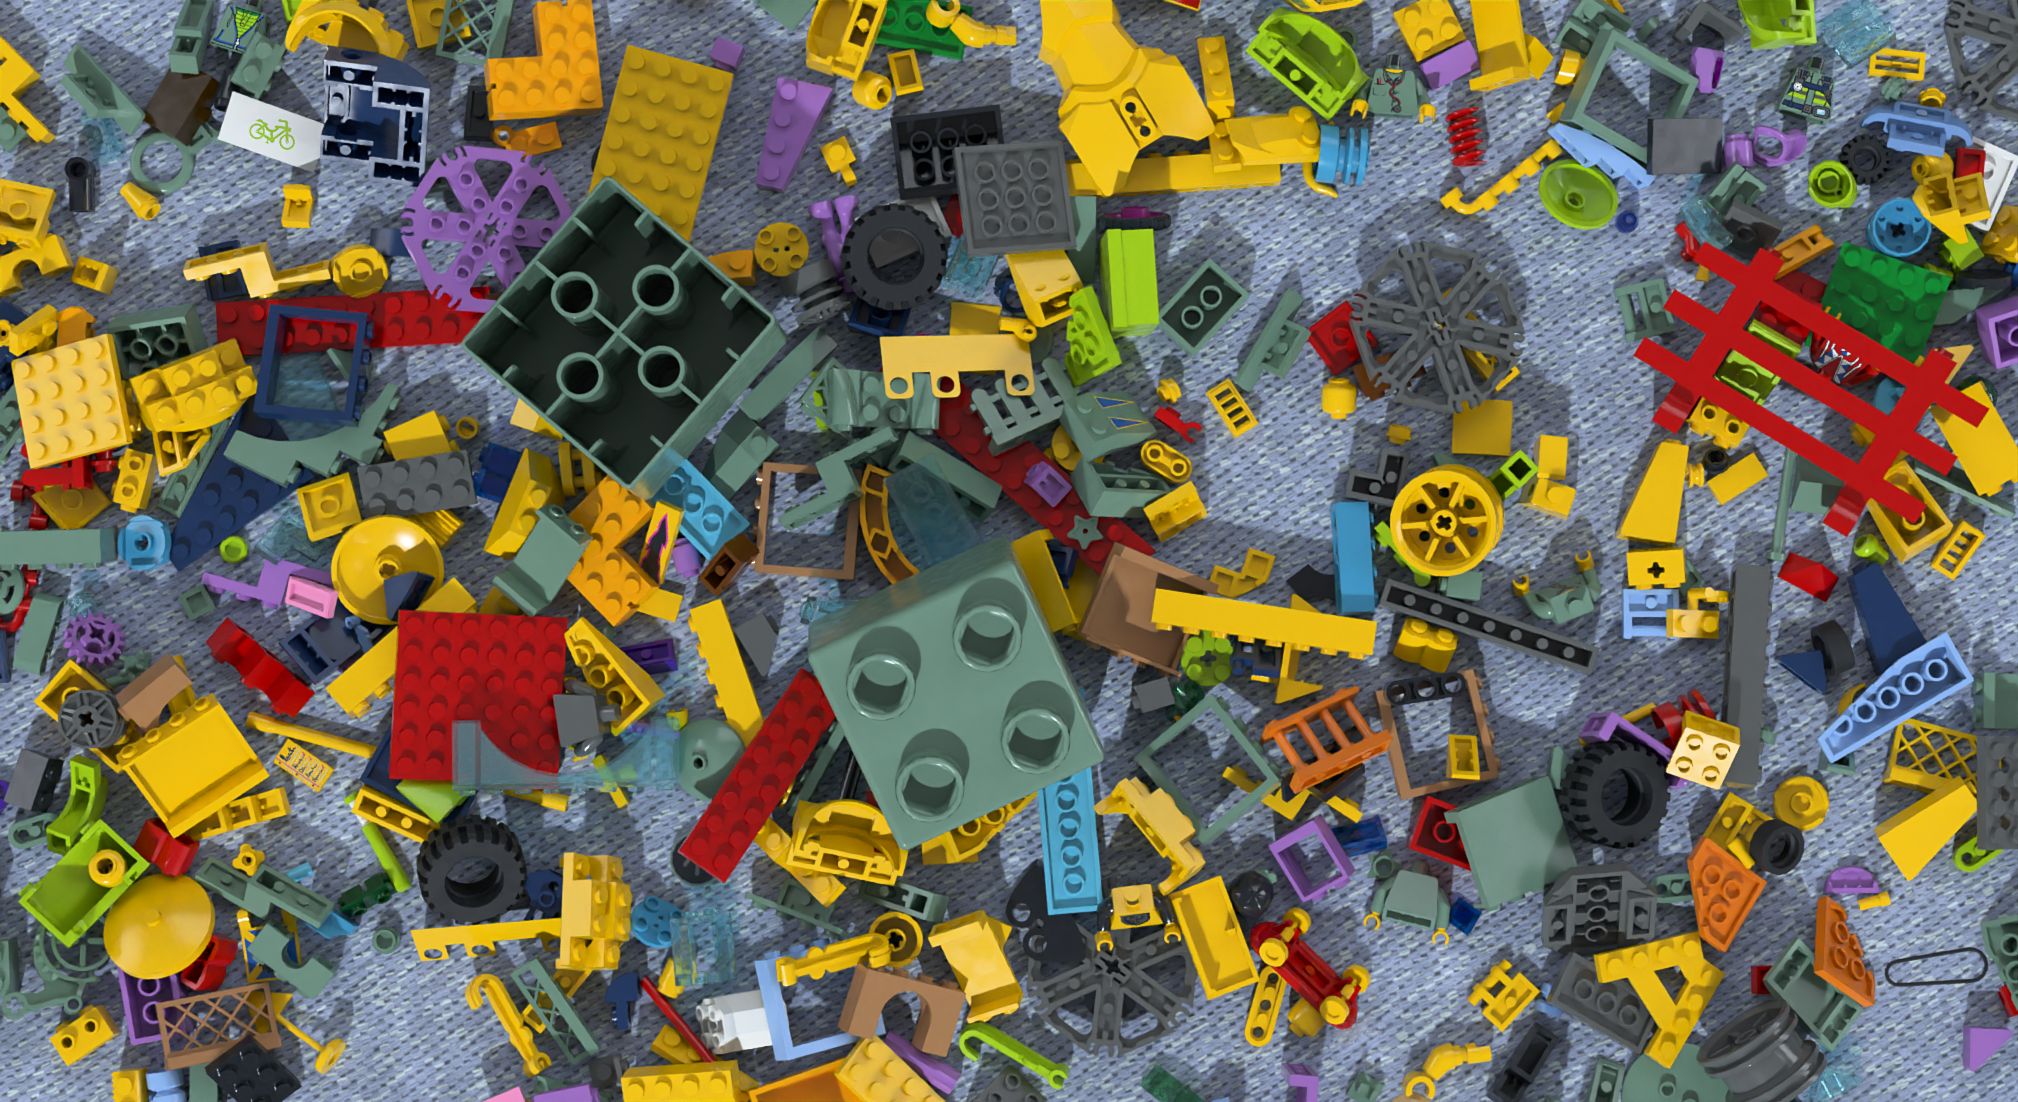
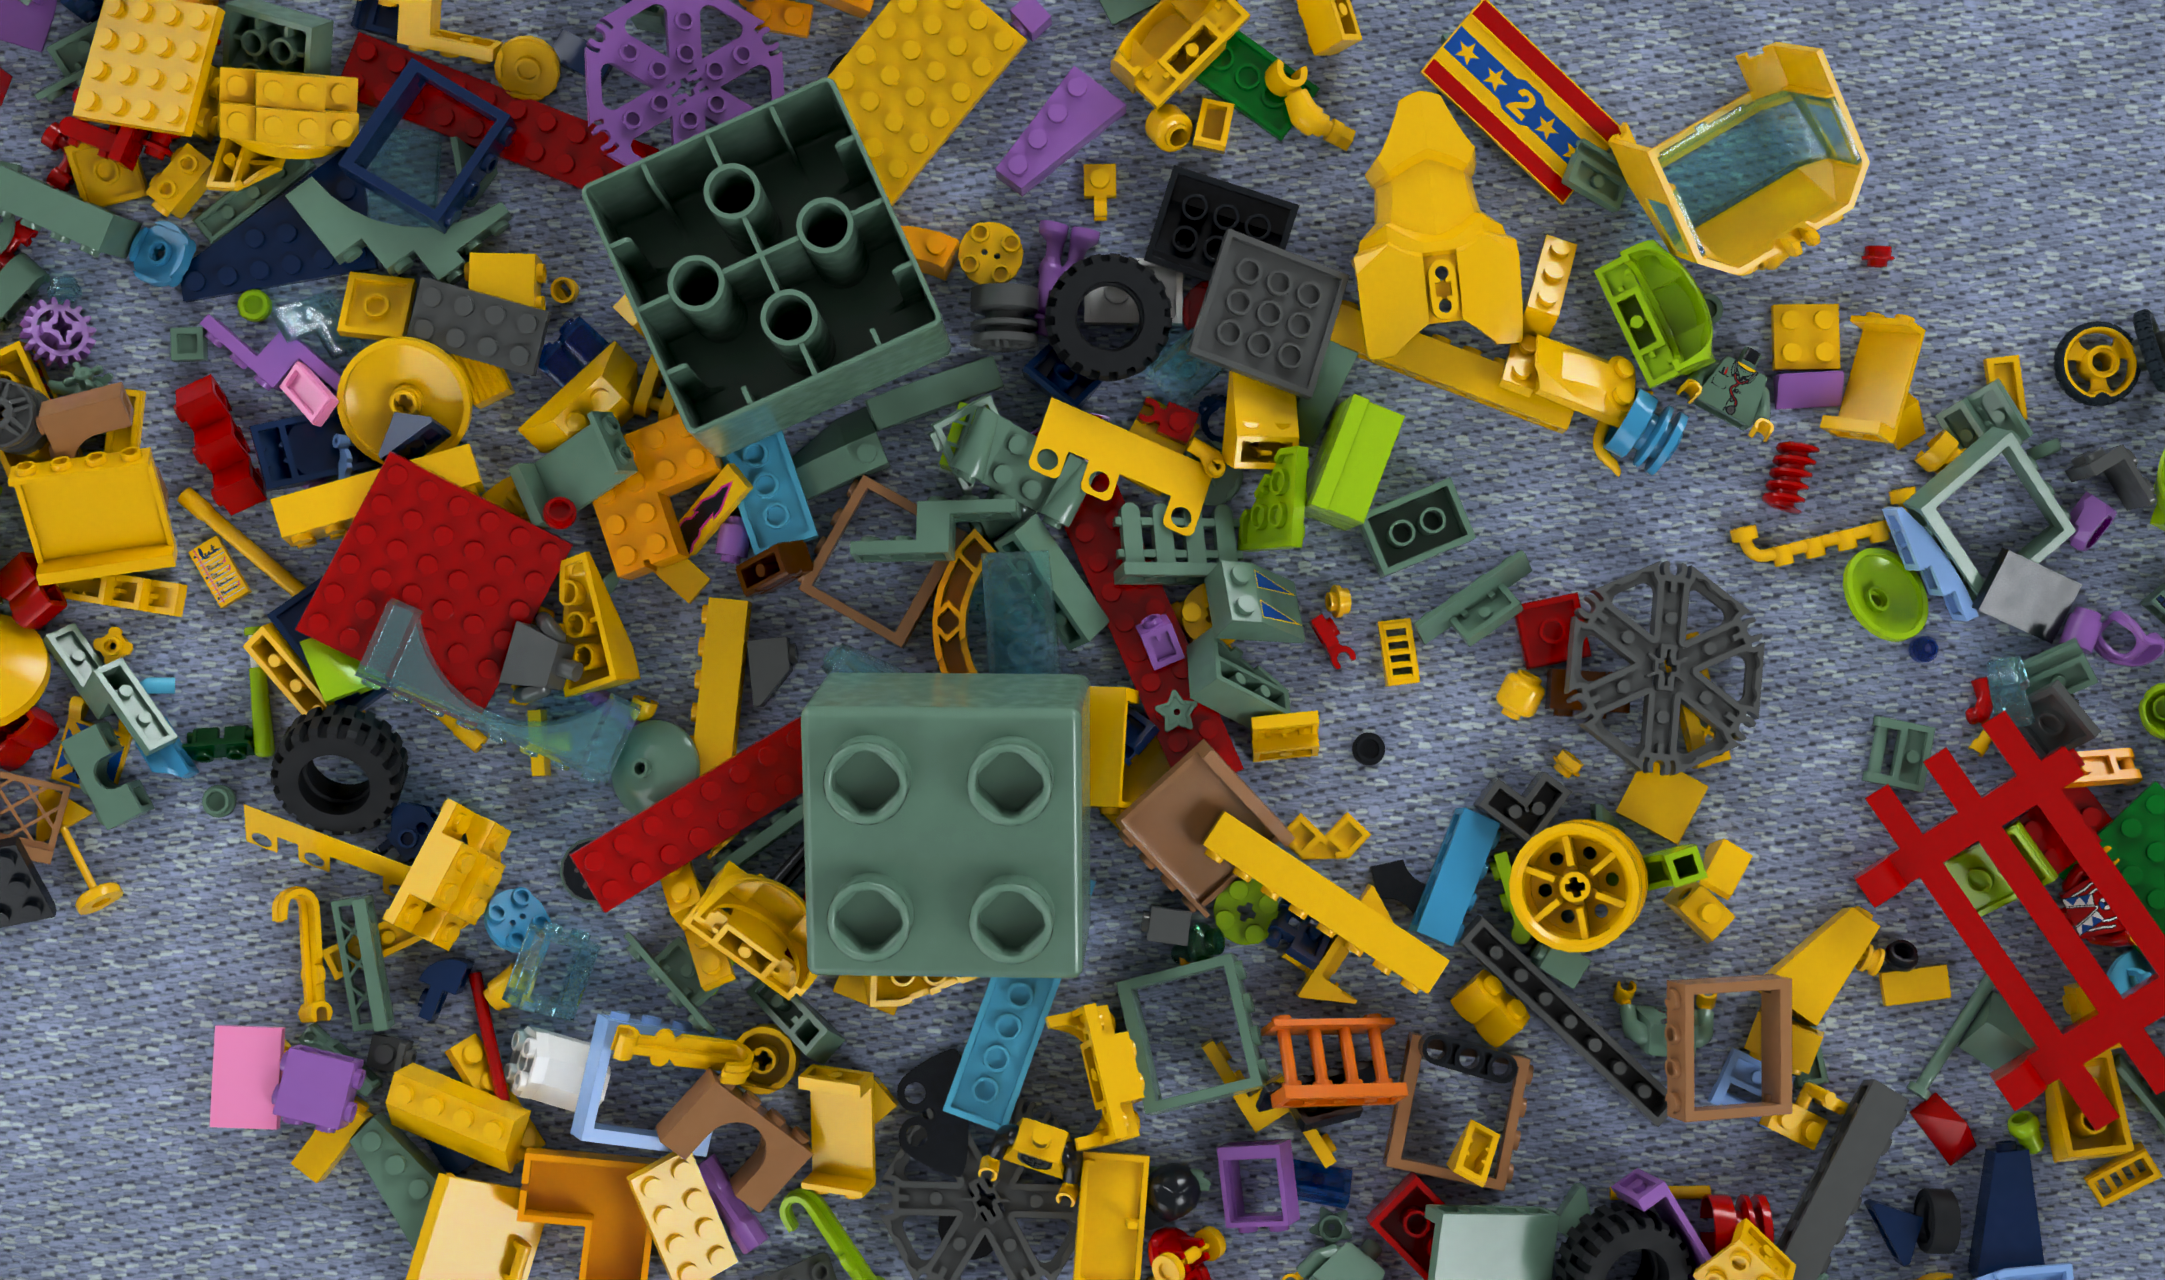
camera: 25 degrees right, 0 degrees up
dark purple slope [619,638,678,675] -> none
black wheel [1100,206,1171,231] -> none
yellow brick [1140,440,1192,484] -> none
yellow brick [1685,396,1750,450] -> none
none -> red plate [543,497,577,529]
none -> red plate [1137,398,1199,446]
none -> black plate [1352,733,1385,766]
none -> medium nougat window [1665,974,1792,1122]

